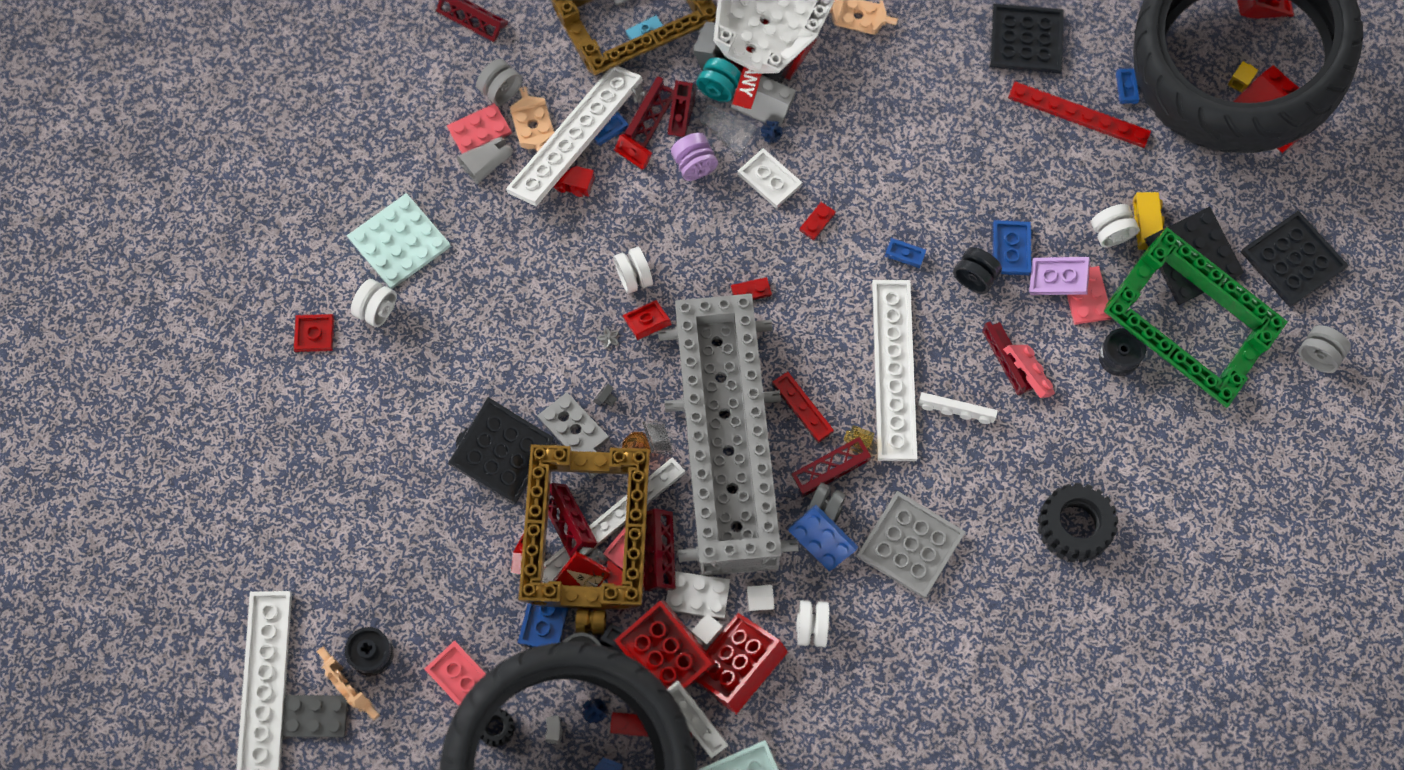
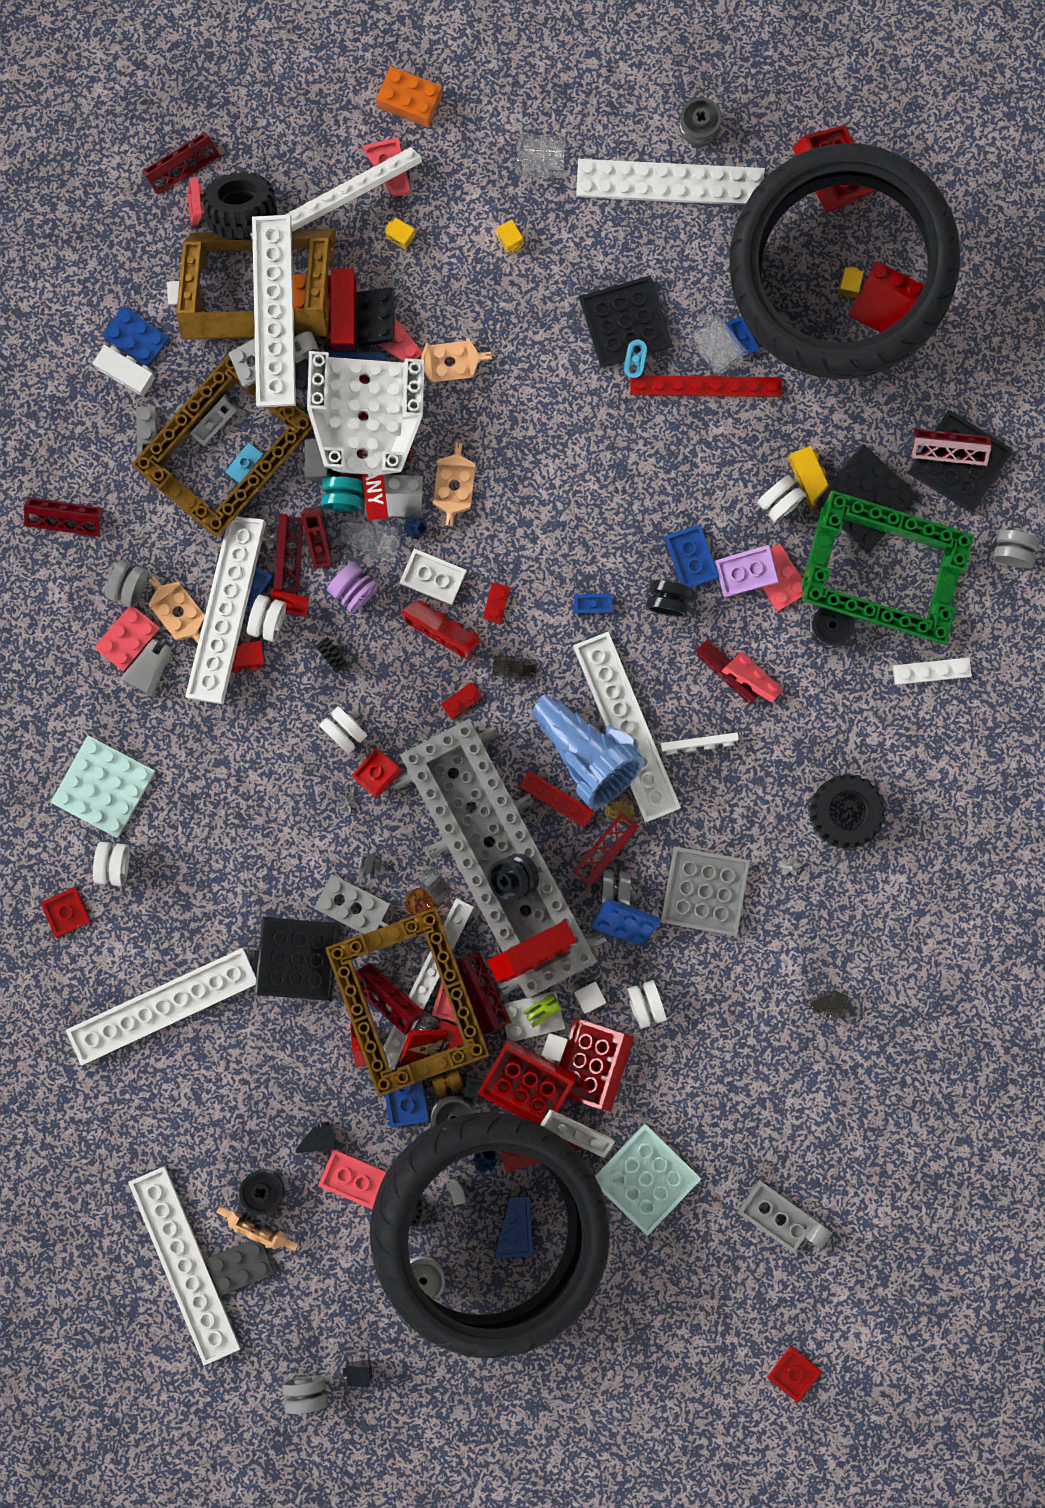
camera: 20 degrees left, 15 degrees up
none -> white plate [66,948,256,1065]
none -> white wheel [247,594,286,642]
none -> black slope [295,1121,336,1153]
none -> black tyre [316,637,348,673]
none -> red slope [401,600,481,661]
none -> light nougat plate [433,442,475,527]
none -> red piece [487,920,577,982]
none -> black wheel [488,853,539,902]
none -> clear smoke slope [492,656,537,682]
none -> lime arm [523,994,562,1028]
none -> medium blue cone [530,694,643,809]
none -> medium azure plate [624,340,647,378]
none -> clear brick [689,315,749,376]
none -> light grey plant [779,856,802,876]
none -> clear smoke slope [805,990,852,1022]
none -> white plate [892,658,972,685]
none -> fence [911,429,992,466]

